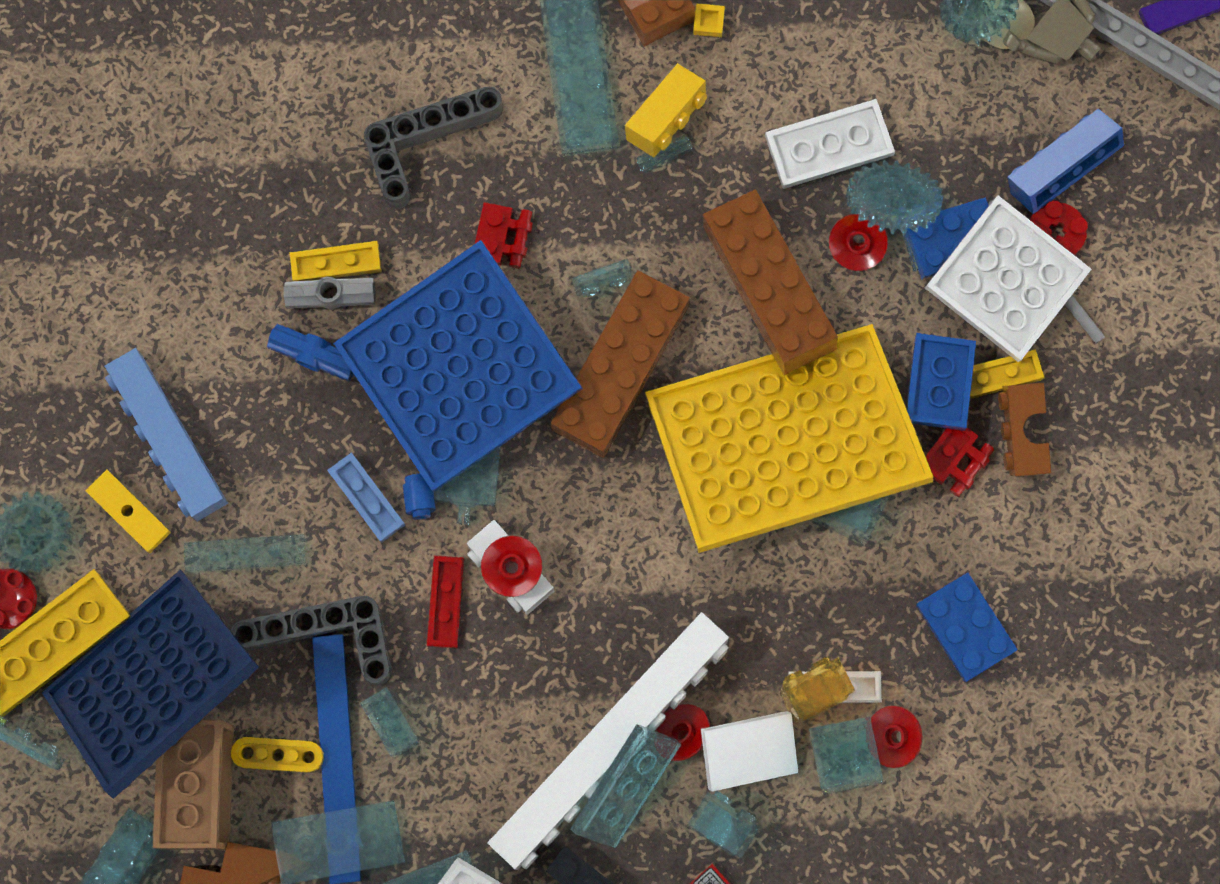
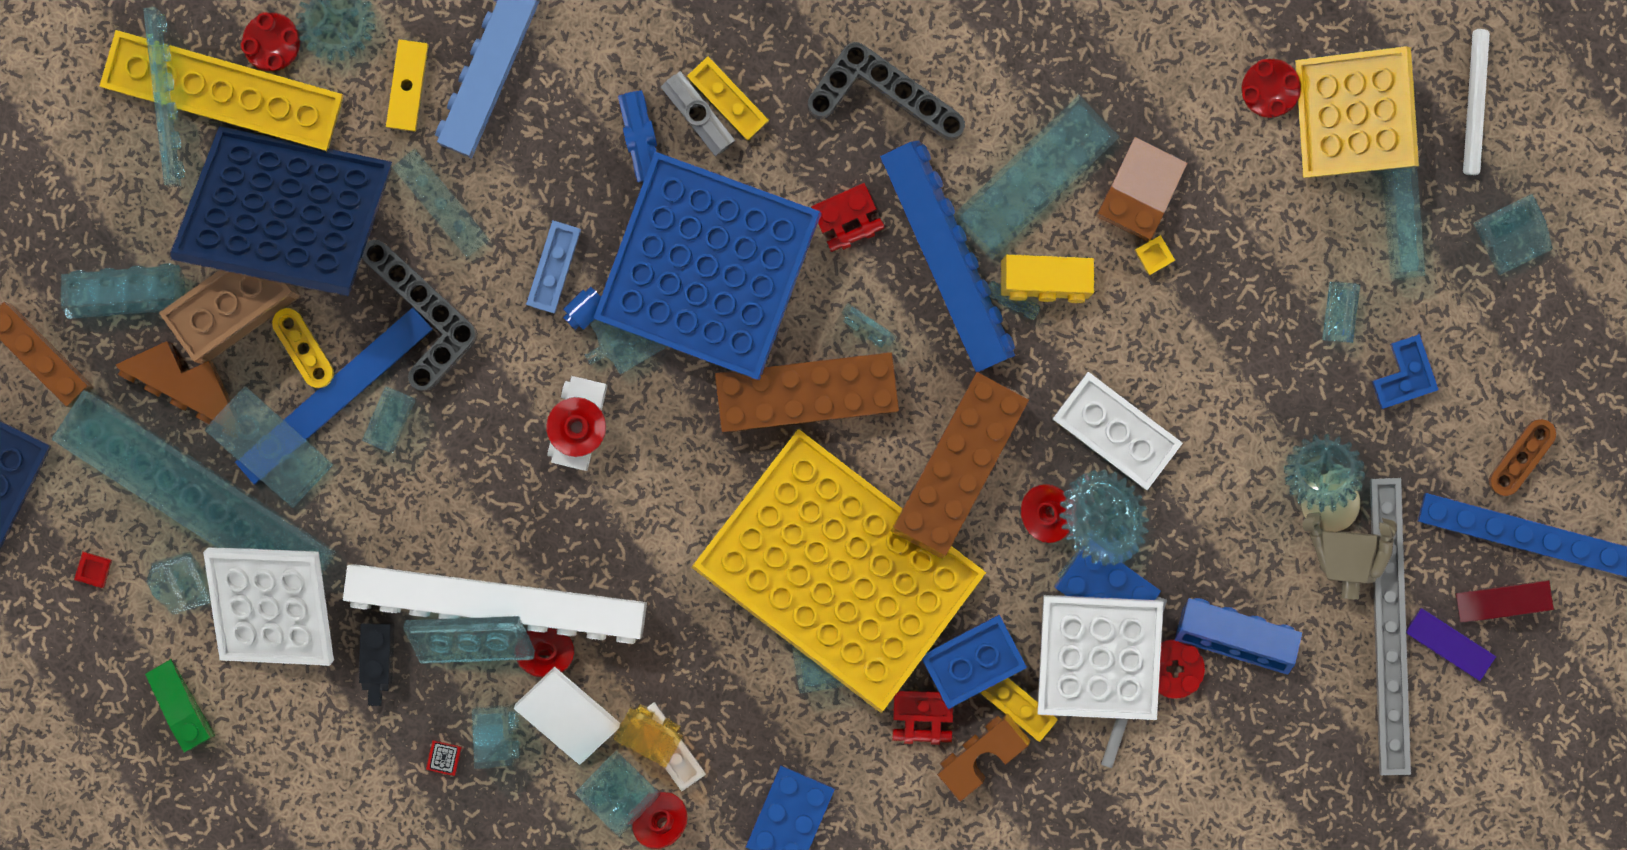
camera: 50 degrees right, 10 degrees up
red tile [427,556,465,649] -> none
none -> blue brick [880,140,1015,372]

